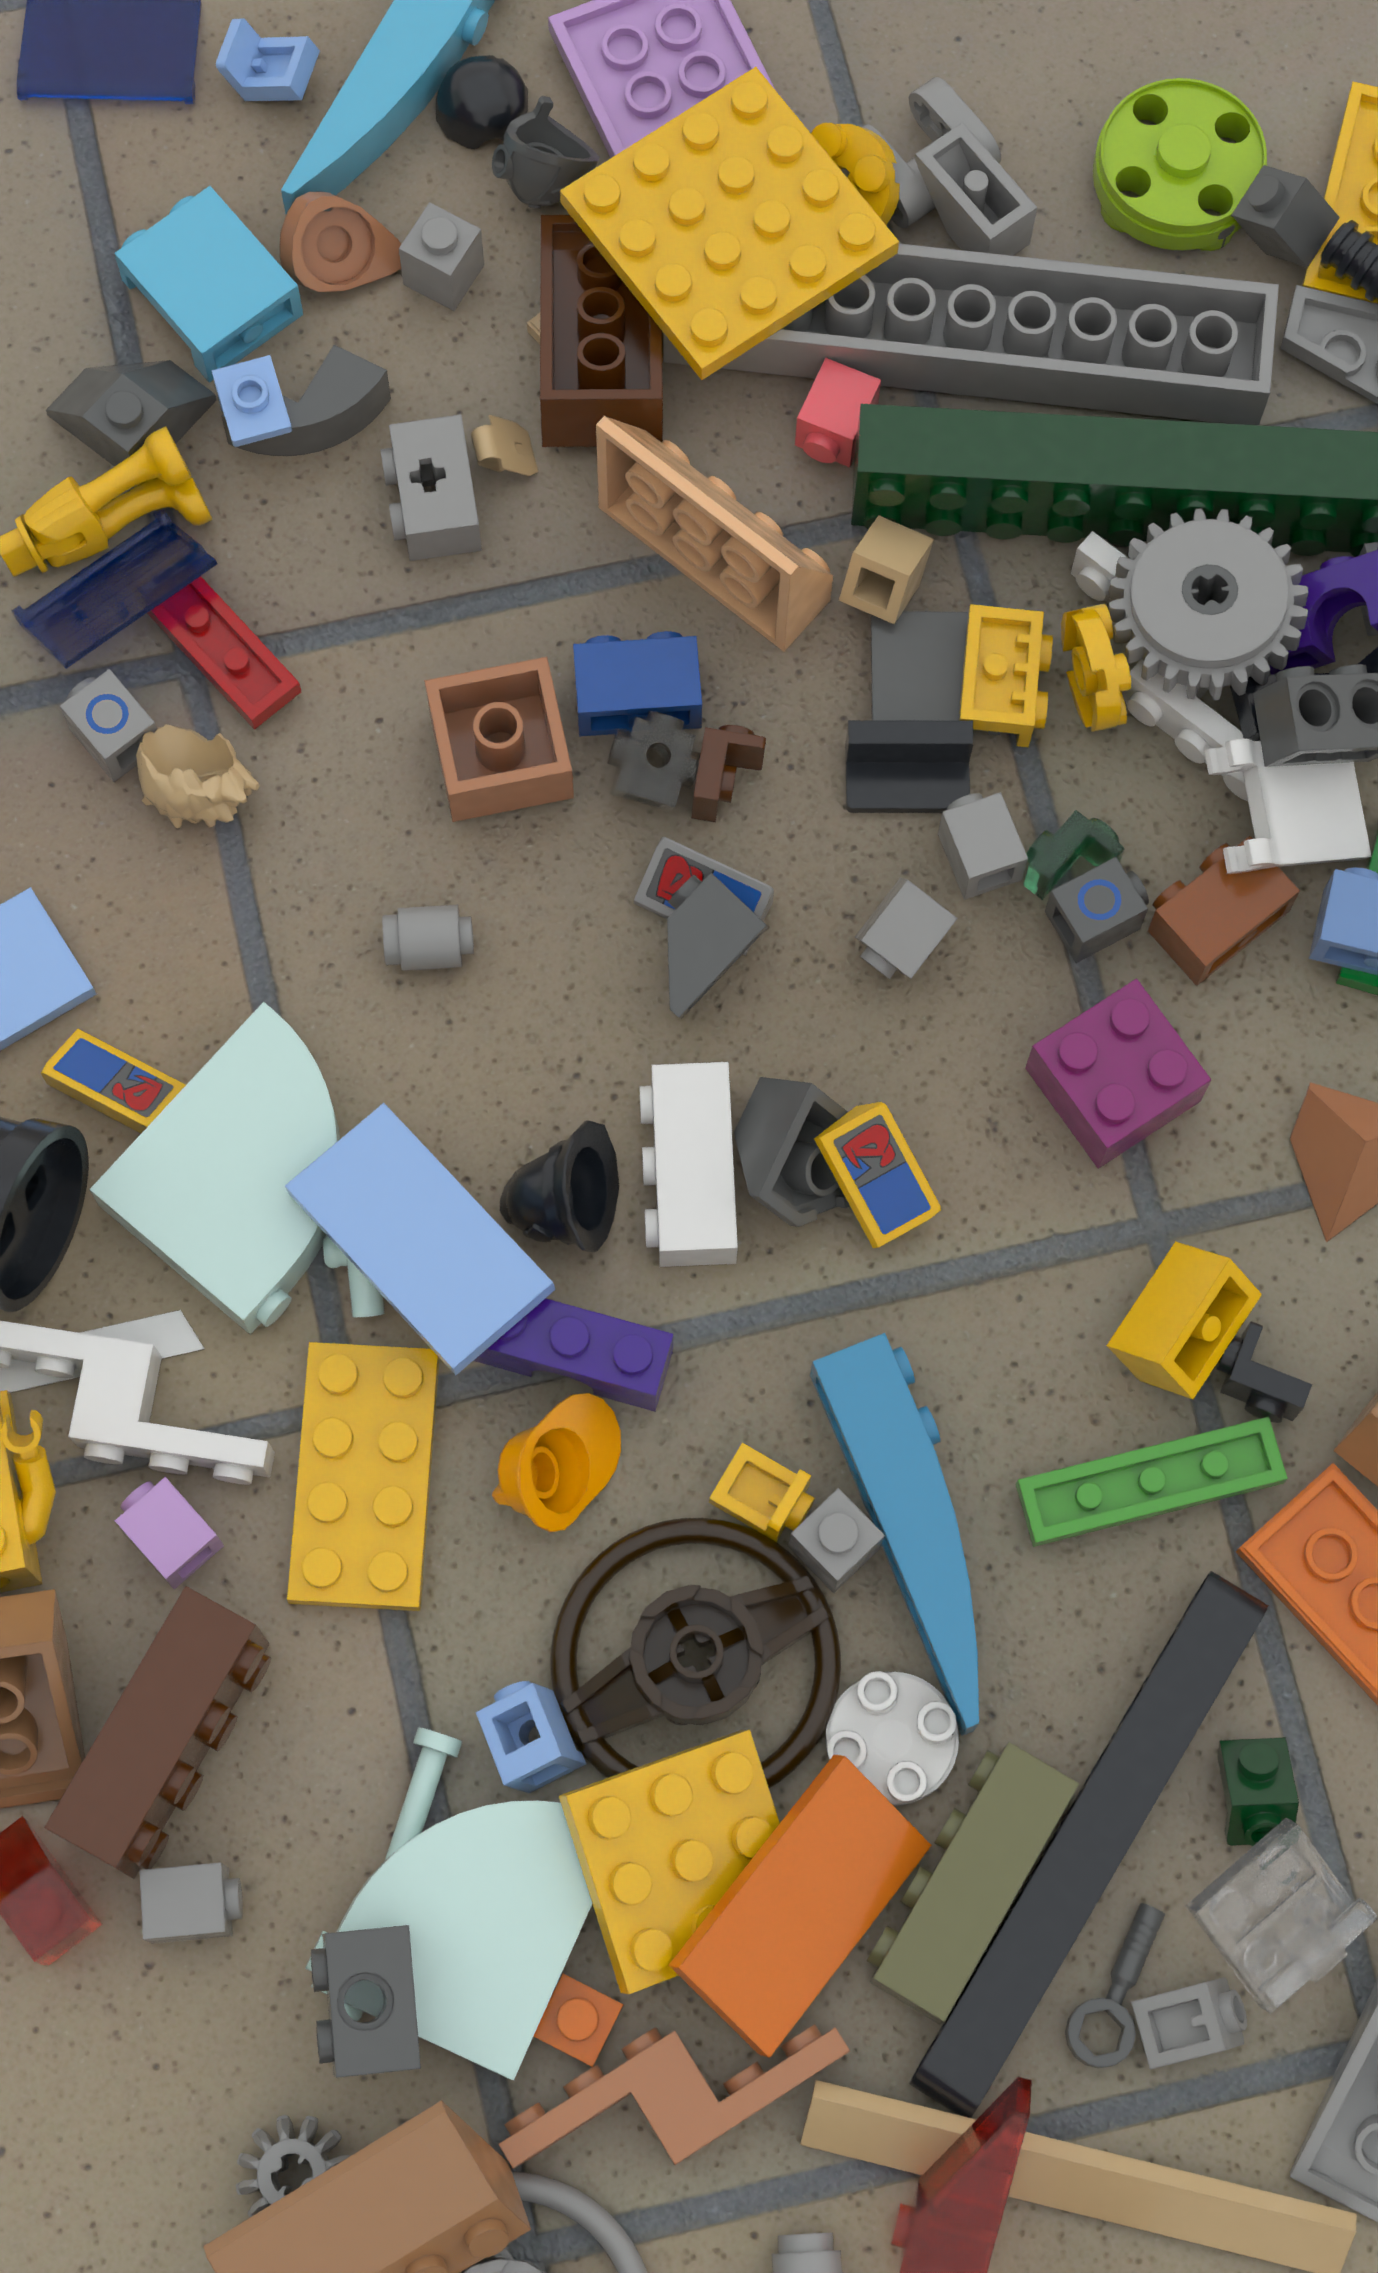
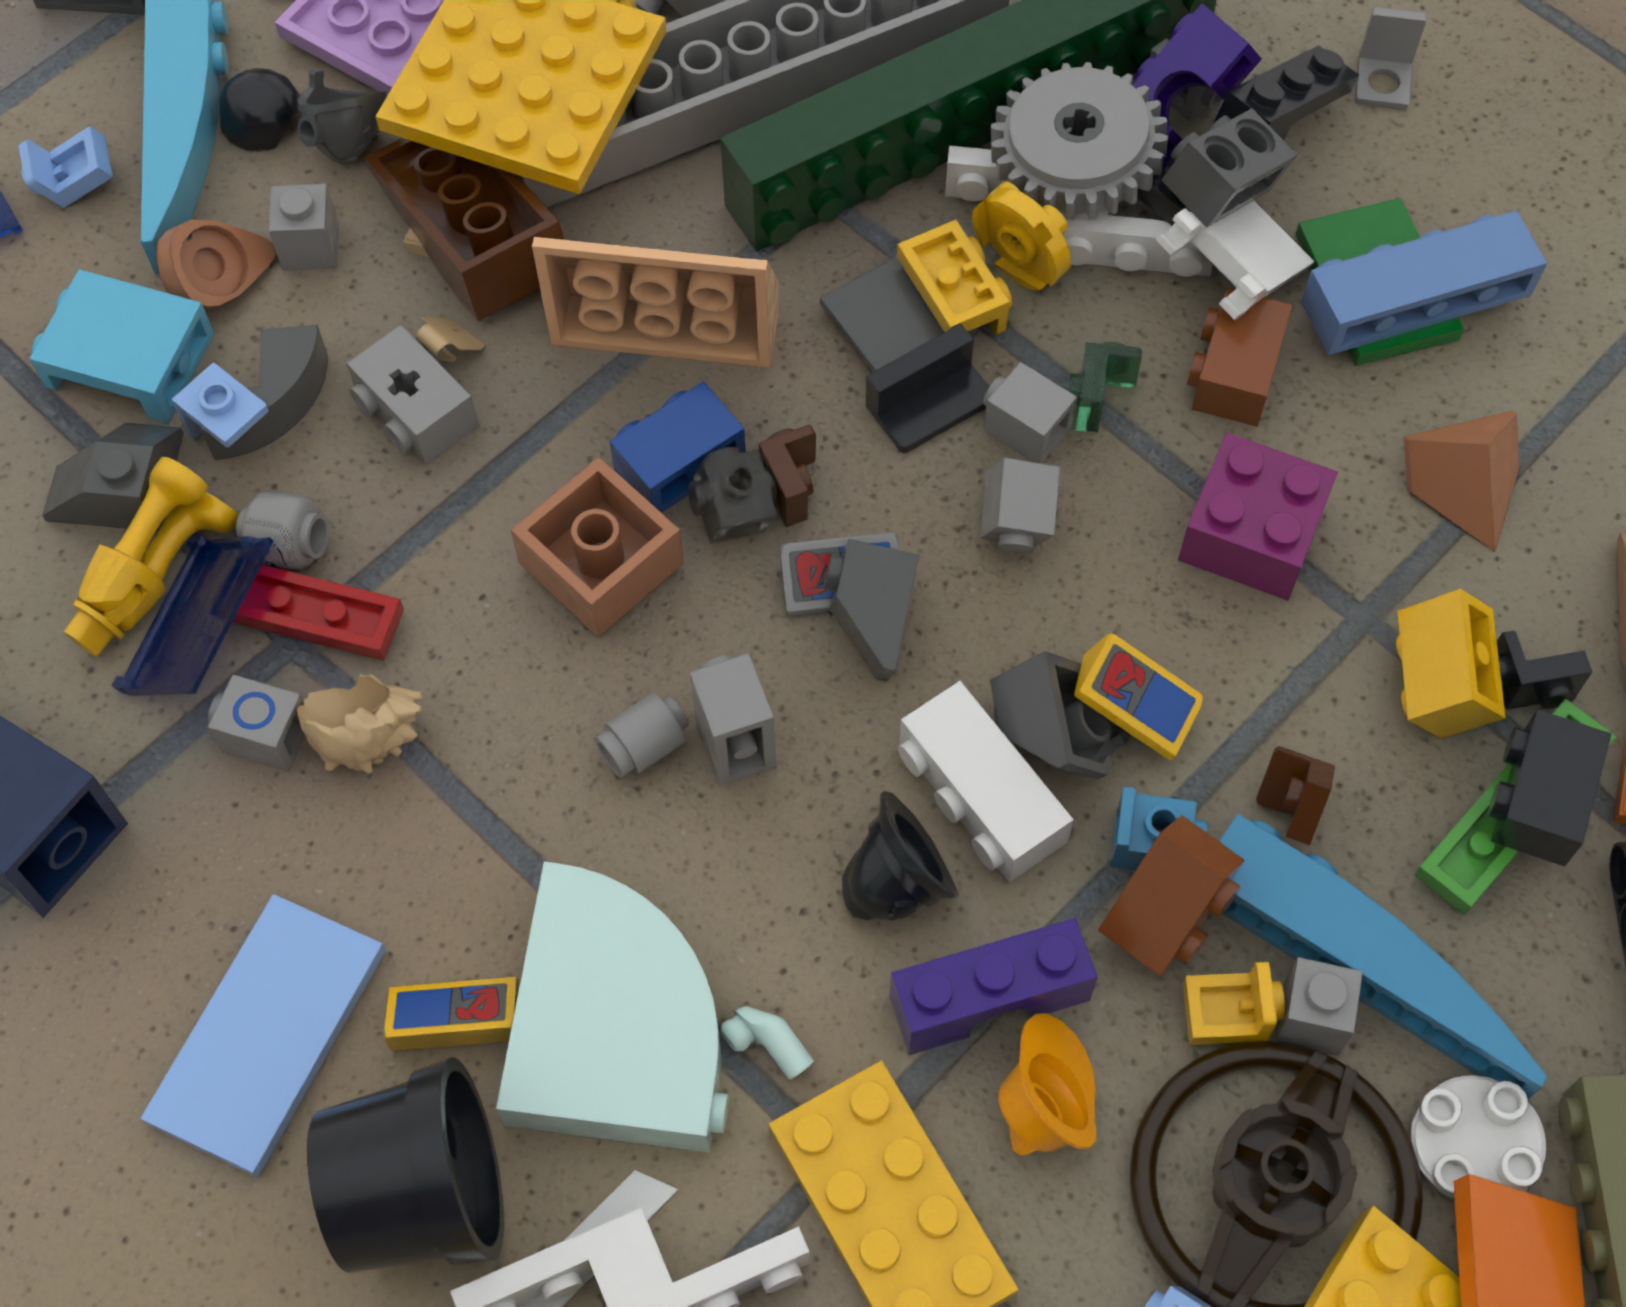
camera: 30 degrees left, 10 degrees down
light blue tile [285,1103,555,1375] -> none
coral brick [795,358,881,467] -> none
tan brick [839,515,934,624] -> none
dark grey brick [1045,857,1149,963] -> none
none -> light grey head [236,490,329,571]
none -> light grey brick [689,653,776,786]
none -> dark orange brick [1098,815,1245,976]
none -> dark azure brick [1110,786,1207,870]
none -> reddish brown bracket [1256,746,1335,845]
none -> black brick [1487,709,1612,867]

